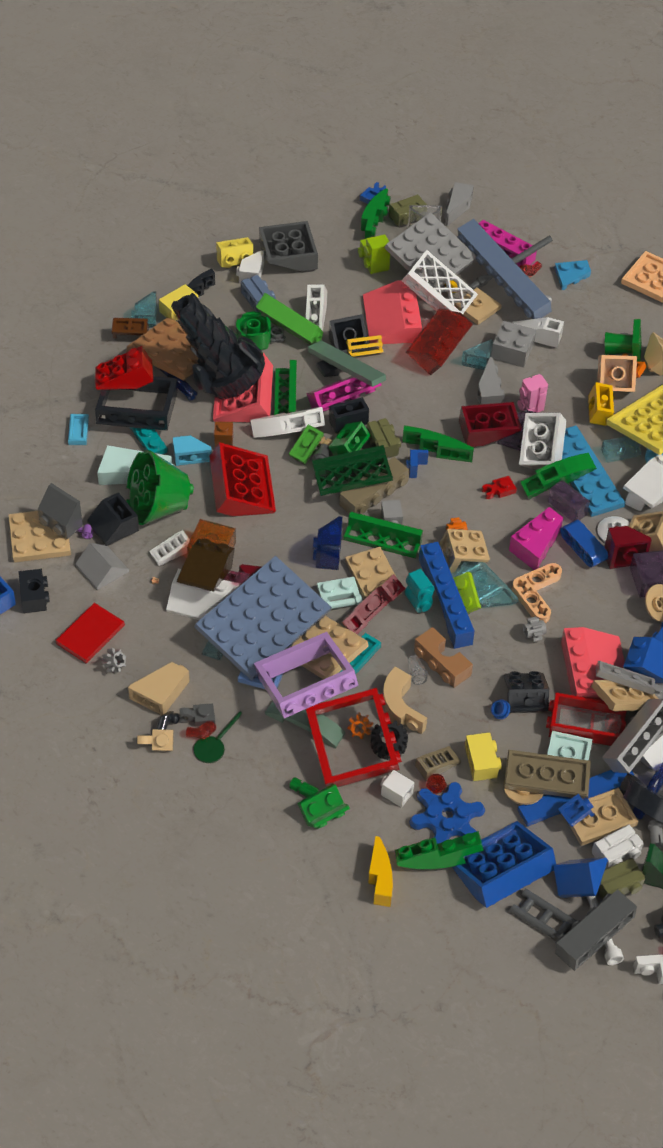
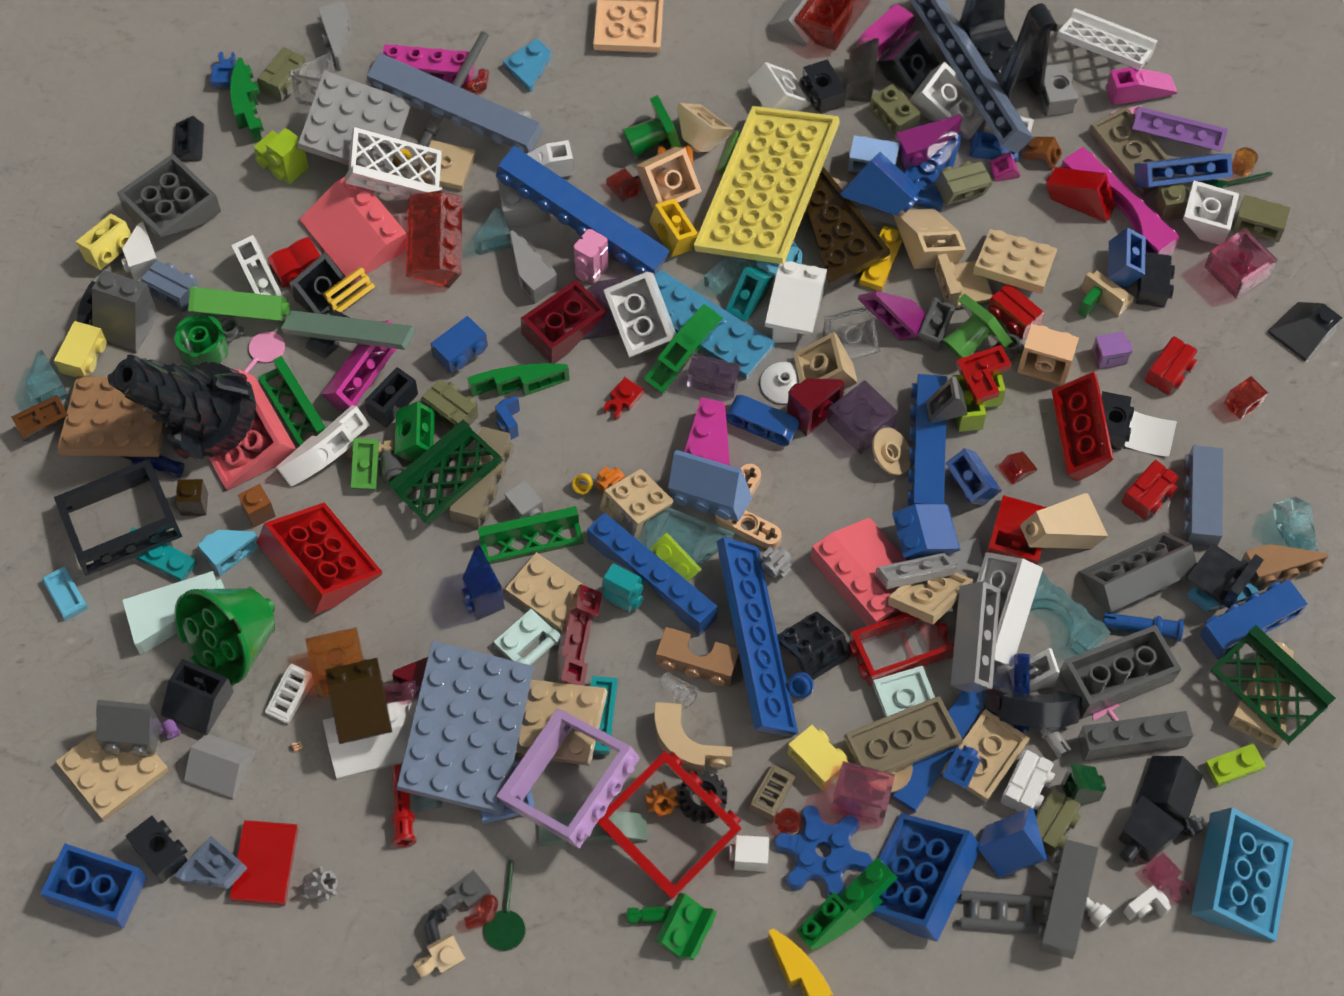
camera: 30 degrees left, 10 degrees up
red slope [95,346,153,390] -> none
tan slope [128,662,190,715] -> none
none -> dark grey slope [92,269,159,353]
none -> black slope [174,116,204,162]
none -> sand blue wing [174,836,247,889]
none -> dark brown brick [175,479,208,516]
none -> bright pink piece [244,331,285,373]
none -> red brick [267,237,320,287]
none -> red pin [391,764,417,847]
none -> blue brick [430,315,488,374]
none -> blue brick [496,146,670,275]
none -> yellow hinge [572,473,594,494]
none -> clear red bracket [606,168,641,202]
none -> medium blue slope [668,450,752,522]
none -> blue plate [716,537,798,737]
none -> teal slope [726,265,774,321]
none -> clear pink slope [830,761,895,825]

